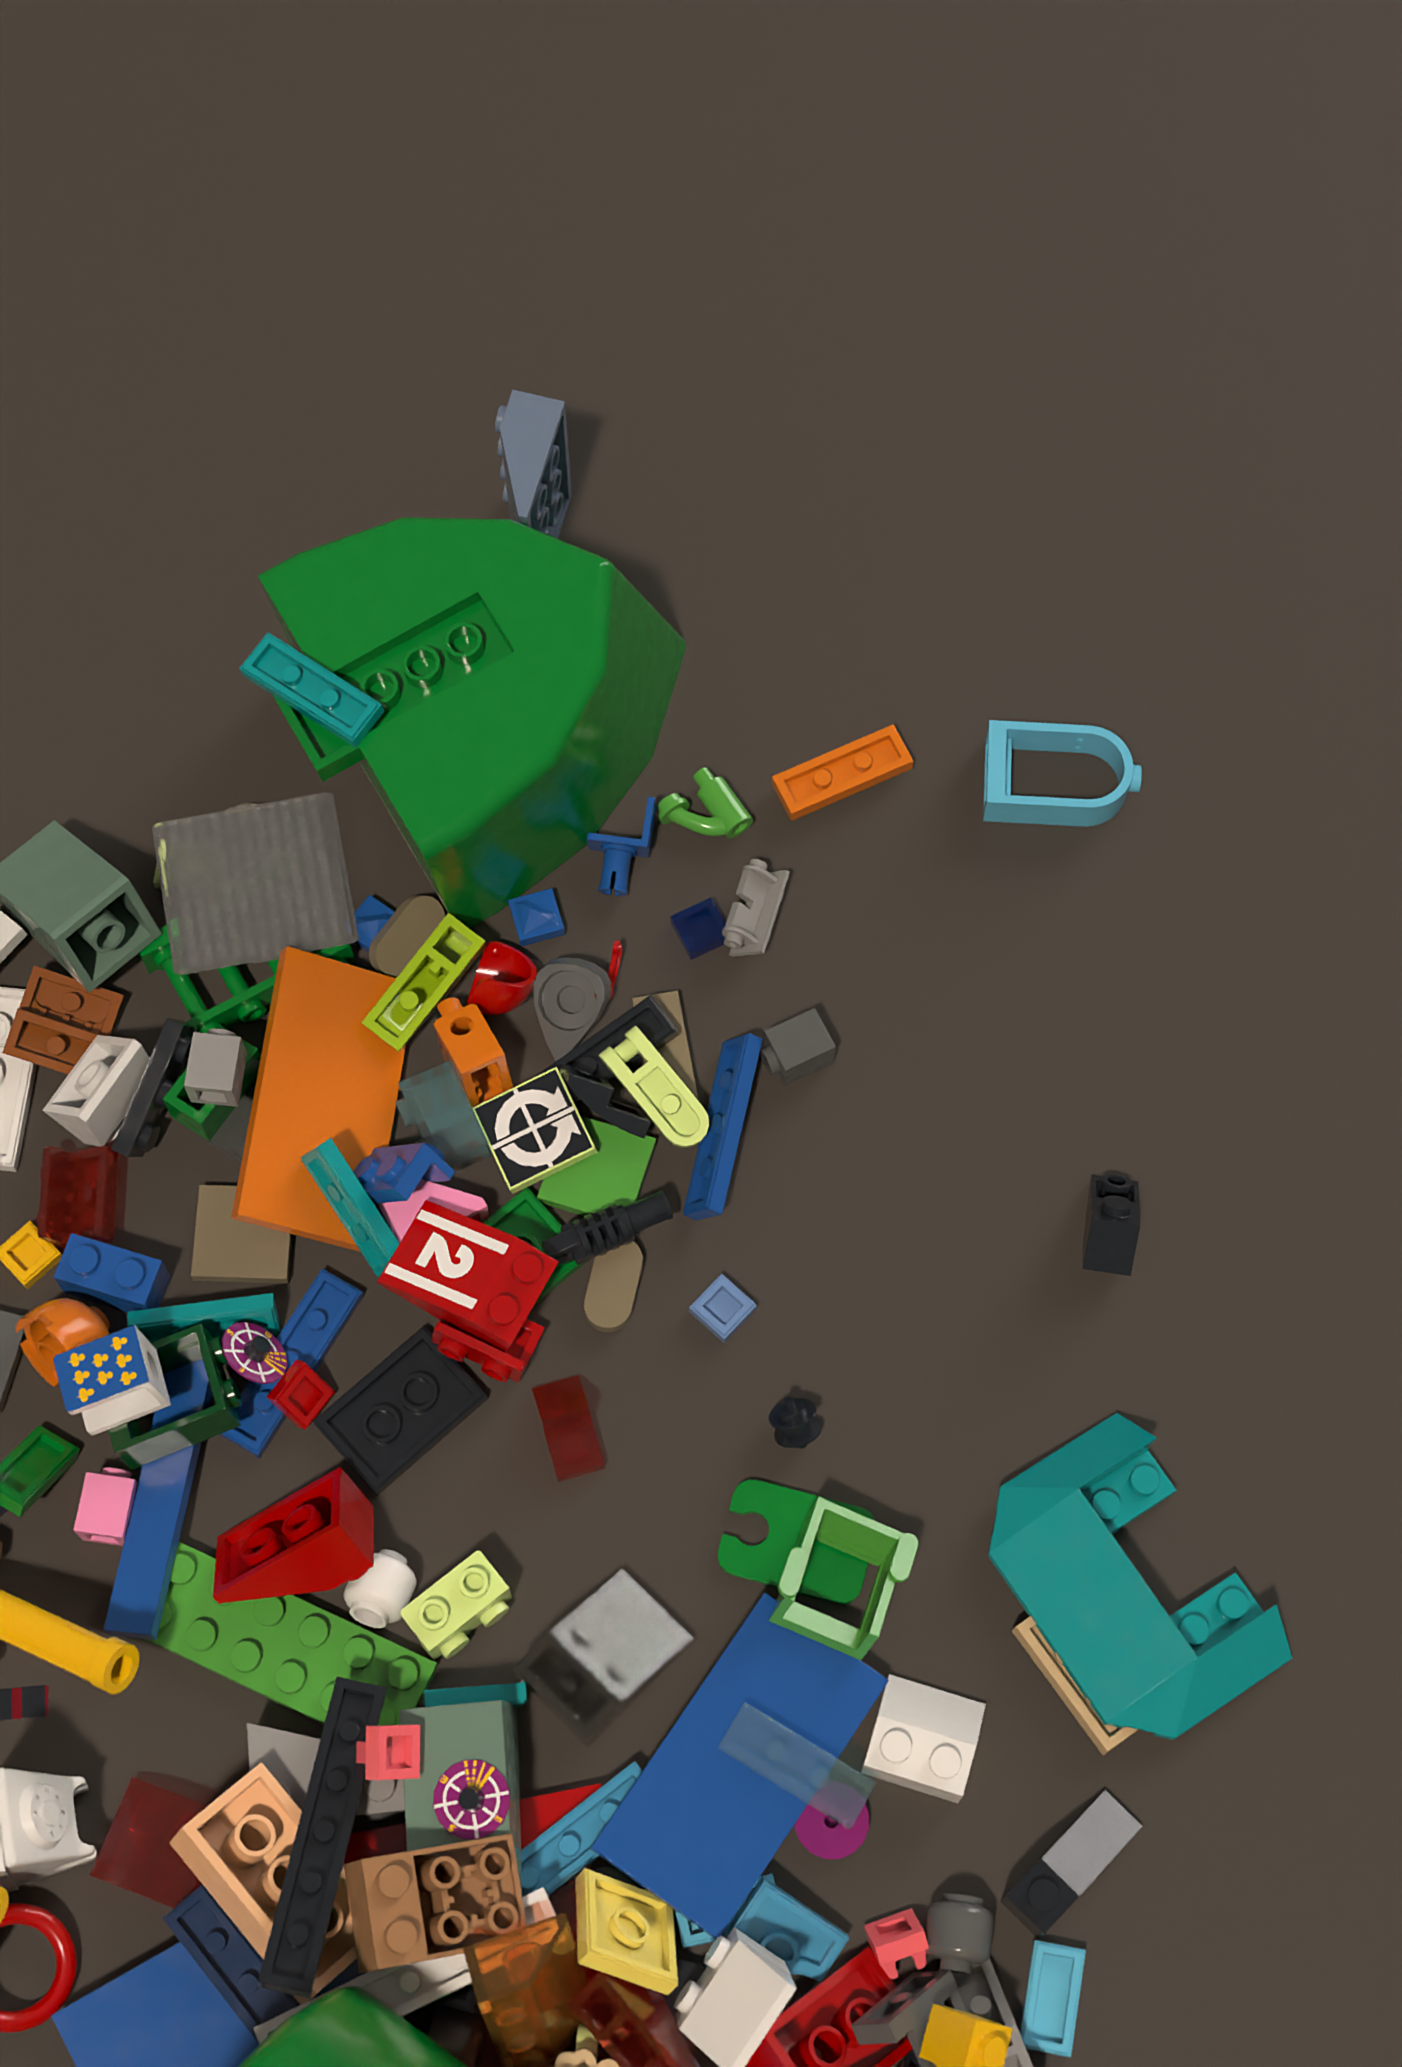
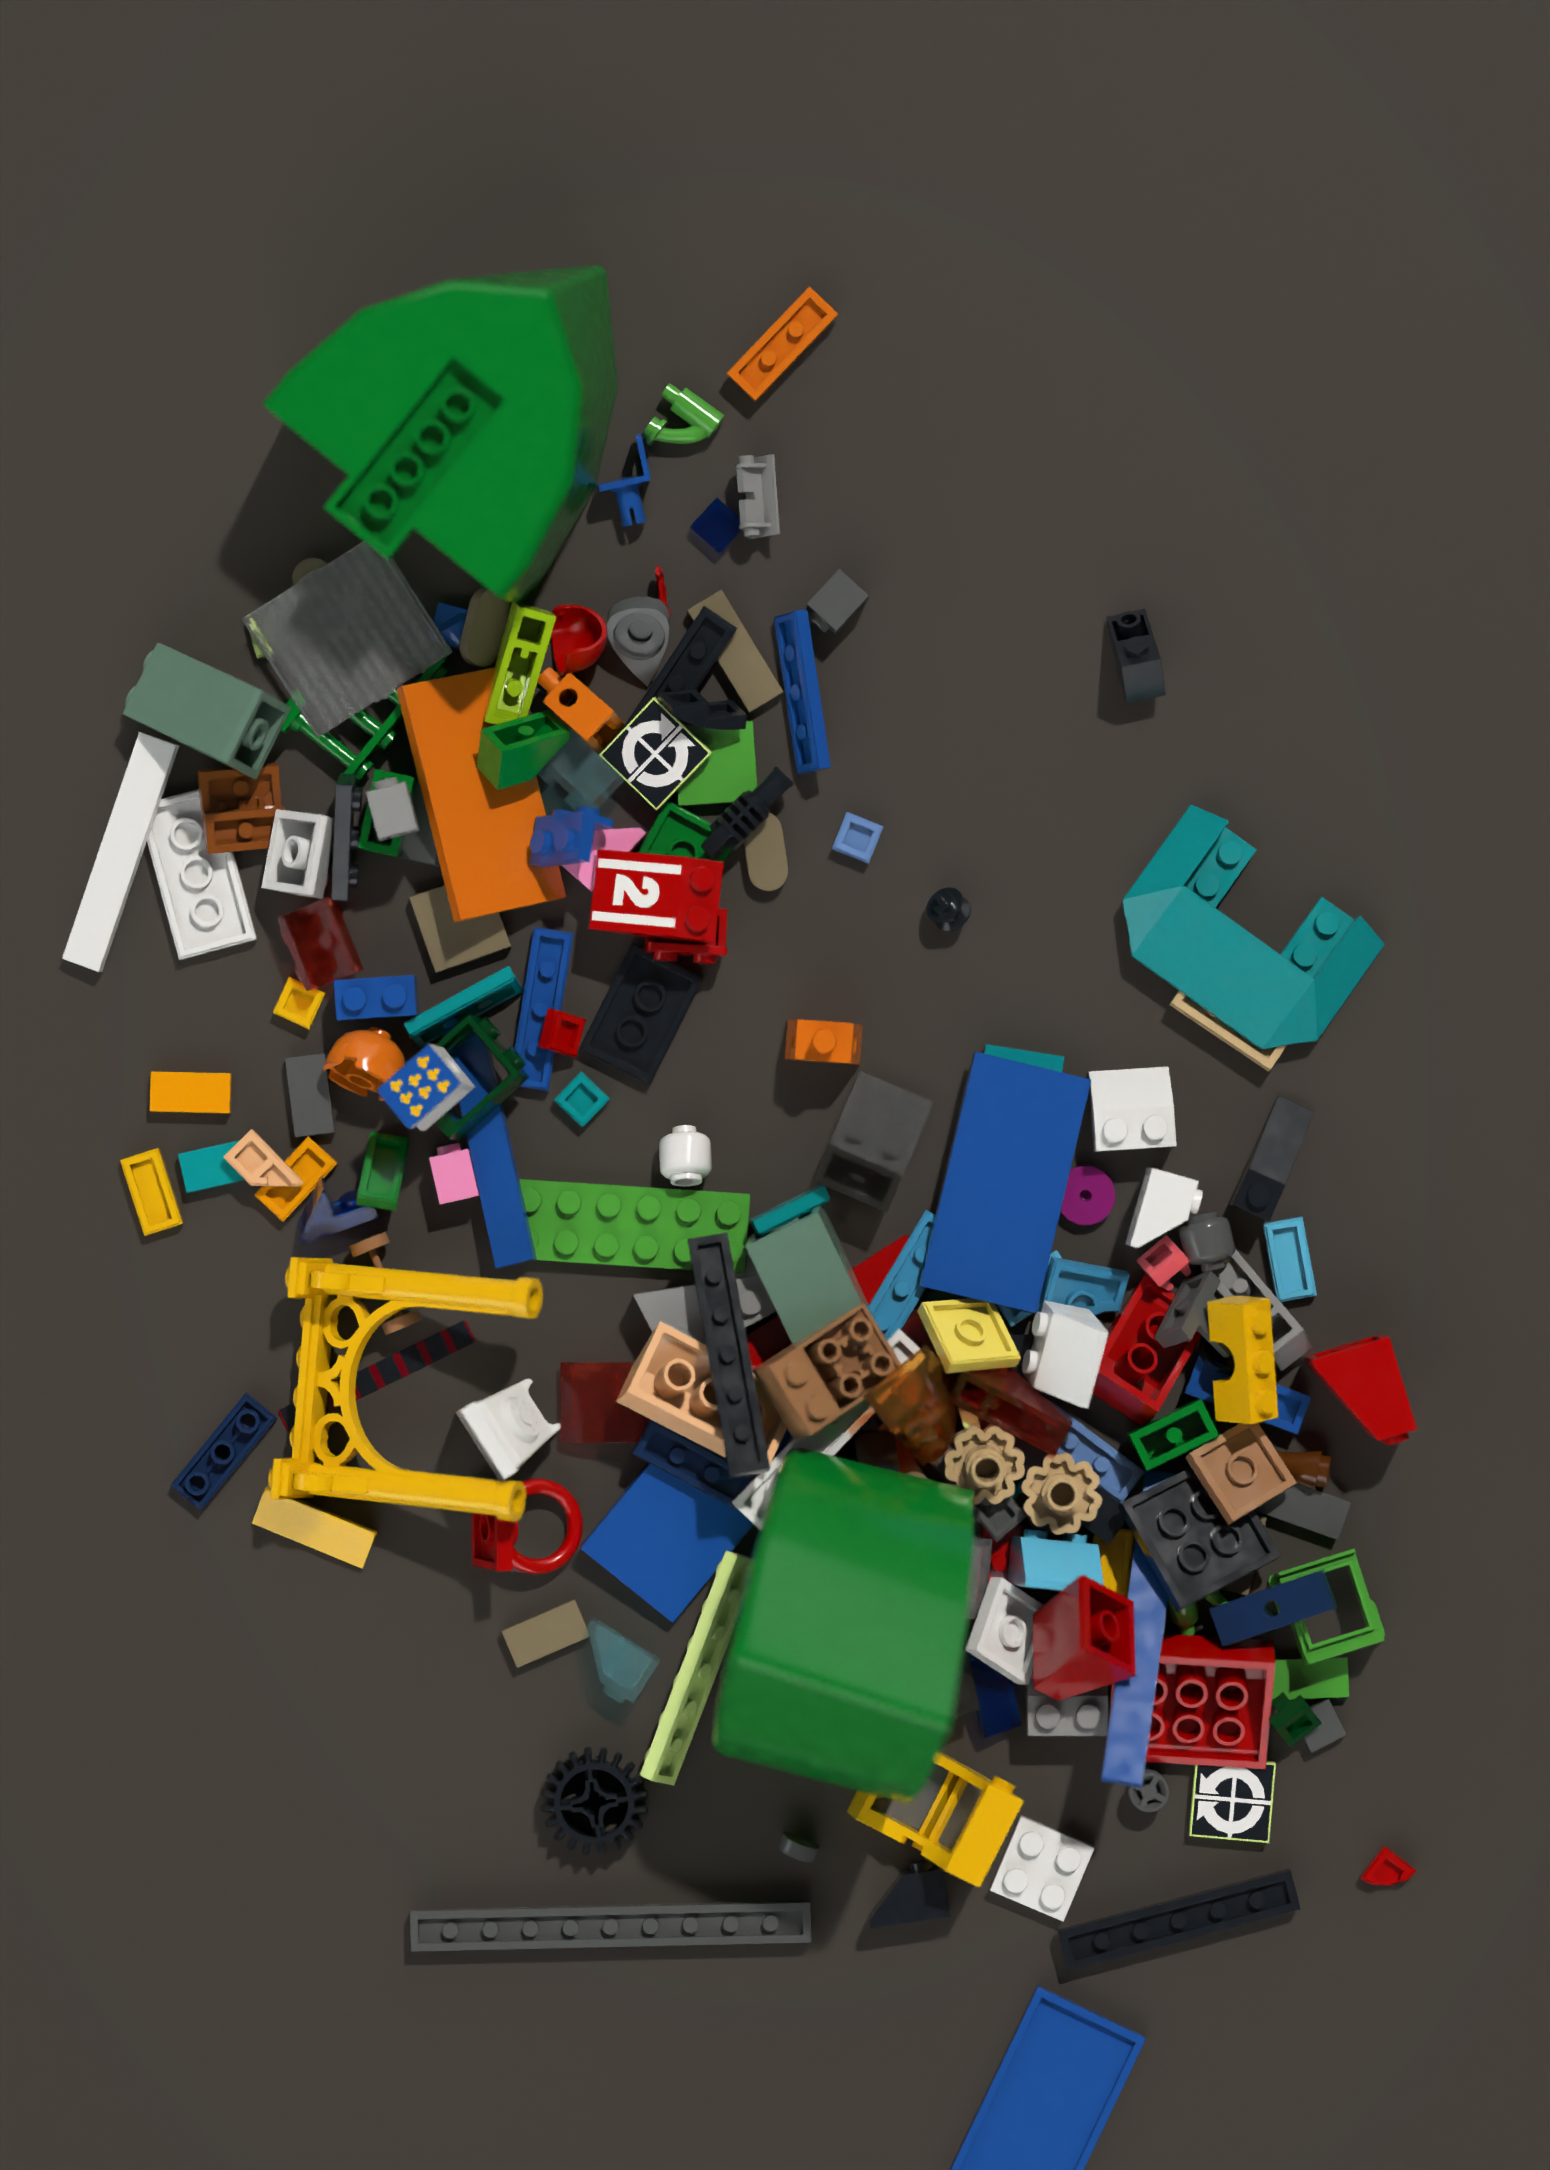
camera: 20 degrees left, 20 degrees up
red slope [213,1467,374,1604] -> none
magenta piece [221,1322,287,1384] -> none
teal tile [239,632,384,748] -> none
teal tile [301,1138,400,1277] -> none
coral tile [356,1724,420,1780] -> none
yellowish green bracket [400,1551,513,1661] -> none
magenta piece [433,1760,510,1839] -> none
sand blue slope [495,389,572,539] -> none
blue tile [508,888,565,947] -> none
clear red slope [532,1375,605,1482] -> none
yellowish green plate [599,1026,709,1148] -> none
clear light blue tile [717,1702,876,1829] -> none
green piece [718,1479,875,1605] -> none
bright green piece [769,1497,918,1660] -> none
medium azure window [983,720,1142,826] -> none
none -> green slope [477,709,571,790]
none -> teal tile [554,1071,610,1128]
none -> orange torso [784,1019,863,1065]
none -> white slope [1125,1167,1203,1248]

